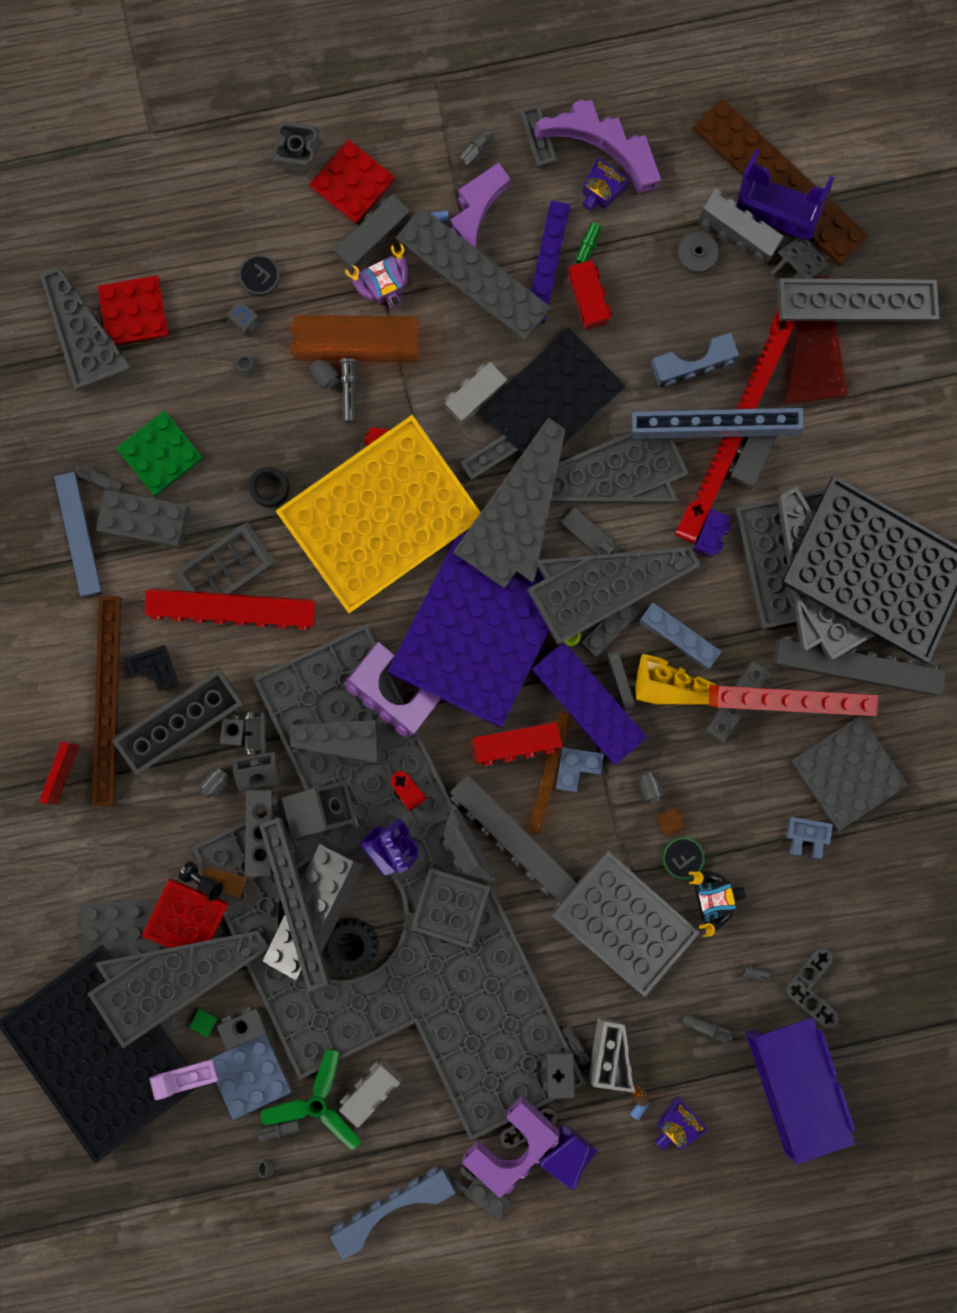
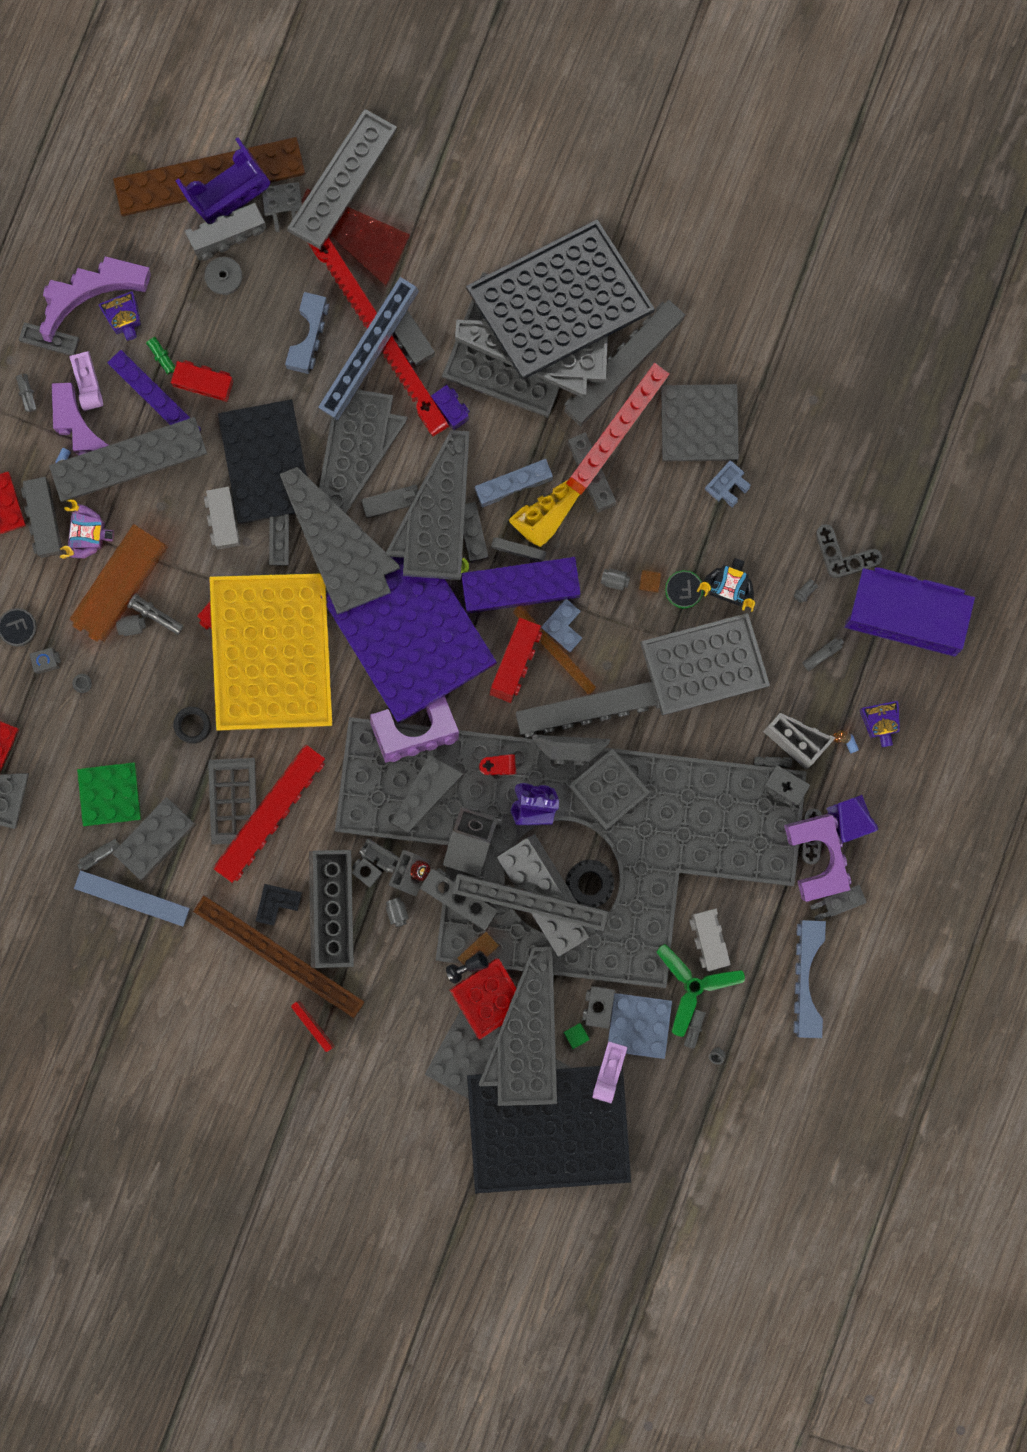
camera: 60 degrees left, 0 degrees up
none -> lavender plate [70,351,103,411]
none -> tile [411,860,430,881]

